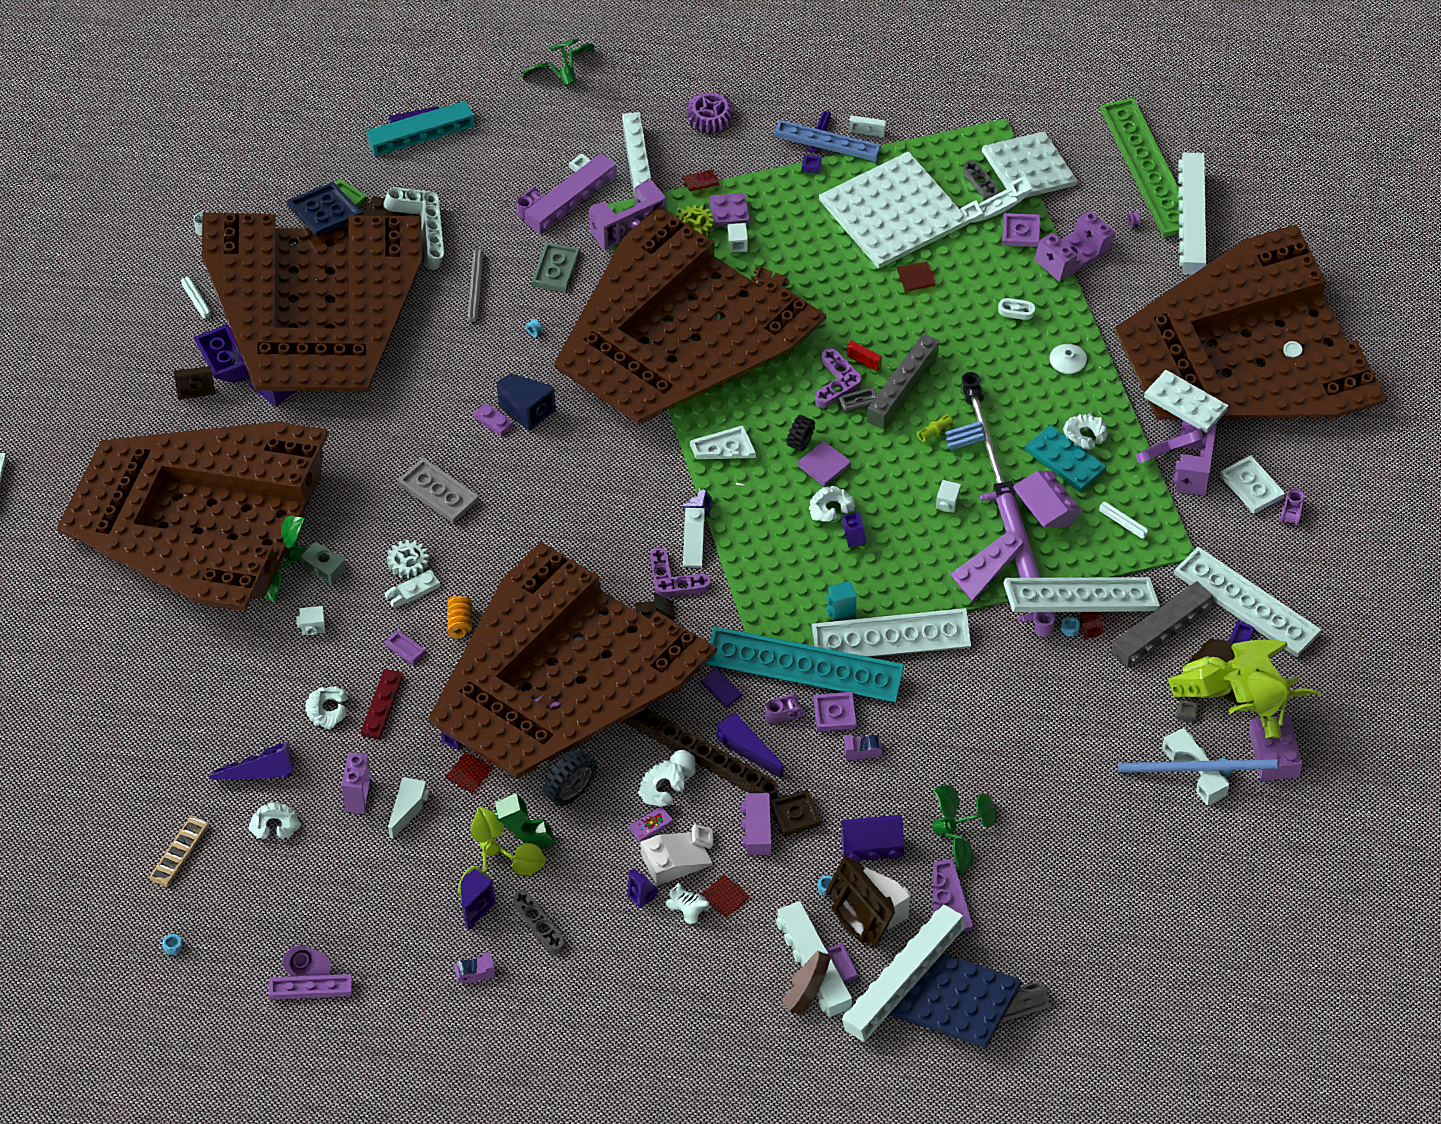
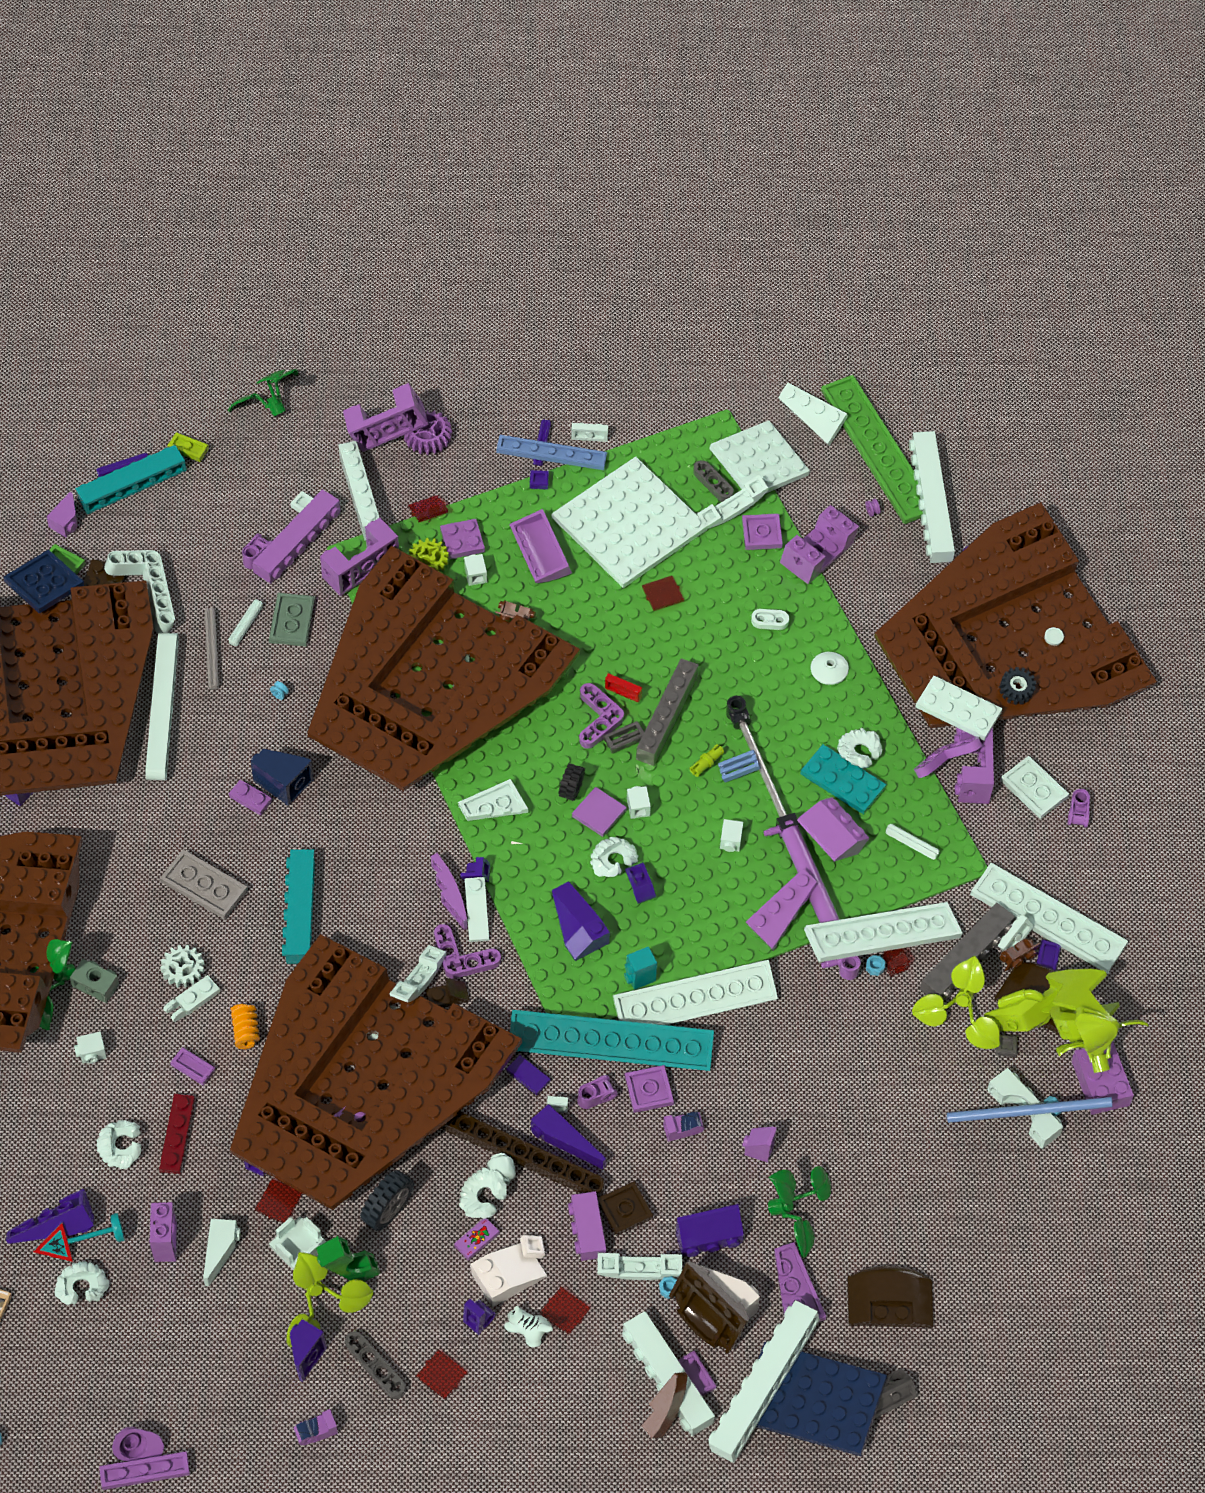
camera: 10 degrees left, 5 degrees up
none -> teal piece [33,1213,125,1262]
none -> medium lavender slope [47,492,78,537]
none -> light aqua beam [146,633,179,780]
none -> lime plate [167,433,209,462]
none -> light aqua axle [228,599,263,646]
none -> light aqua panel [269,1216,326,1270]
none -> teal brick [282,849,315,964]
none -> medium lavender plate [343,383,428,452]
none -> light aqua slope [390,945,446,1003]
none -> clear red piece [416,1350,467,1400]
none -> medium lavender slope [431,853,467,930]
none -> medium lavender slope [509,509,572,583]
none -> light aqua tile [547,1096,568,1113]
none -> dark purple wedge [552,881,610,961]
none -> light aqua slope [598,1253,682,1280]
none -> light aqua brick [627,786,650,819]
none -> medium lavender slope [742,1127,777,1163]
none -> light aqua wing [778,383,848,446]
none -> dark brown slope [847,1266,933,1328]
none -> lime plant [912,956,1000,1049]
none -> light aqua plate [998,915,1034,952]
none -> black bush [999,667,1036,705]
none -> reddish brown hinge [1000,938,1040,971]

